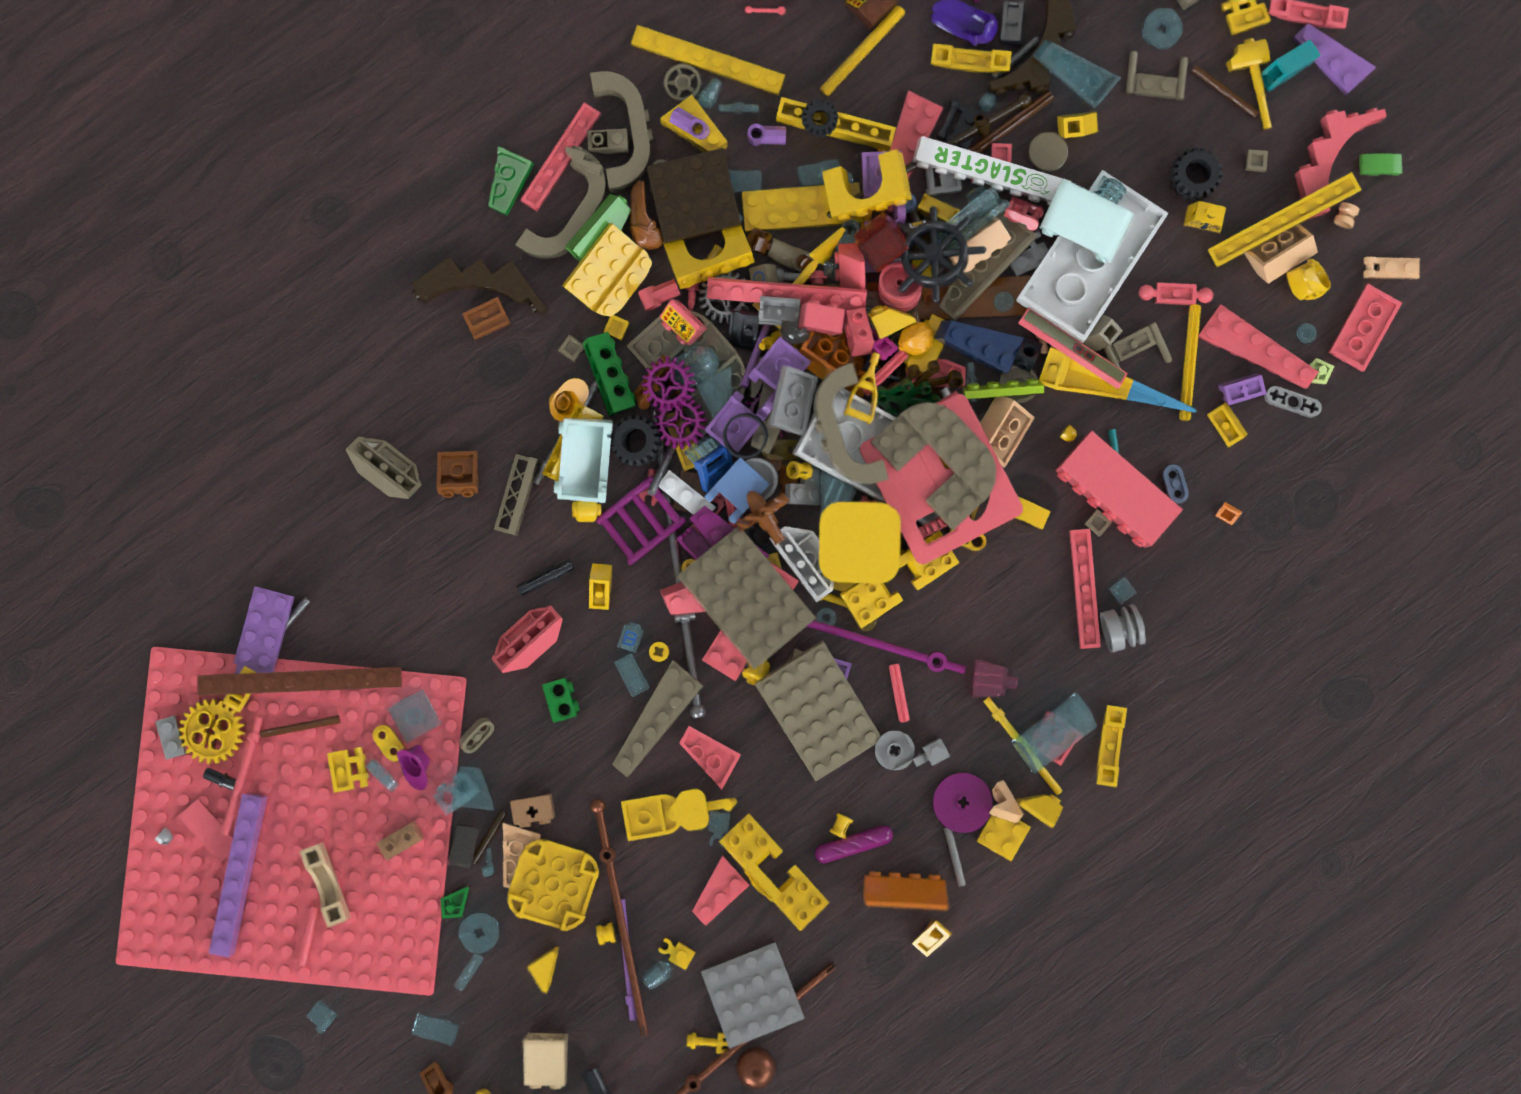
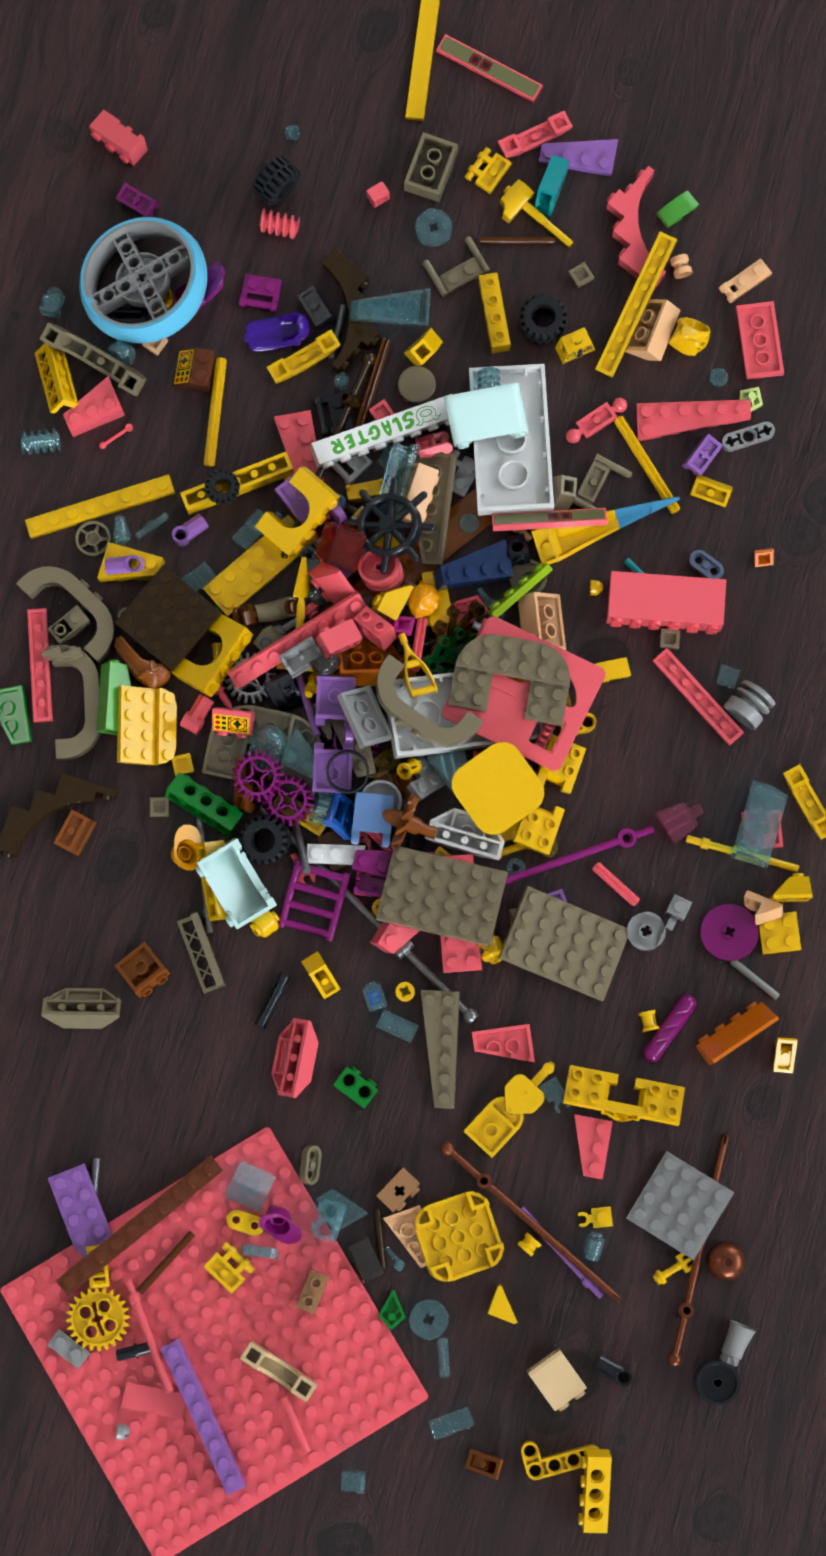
camera: 30 degrees left, 5 degrees down
none -> yellow brick [478,272,511,354]

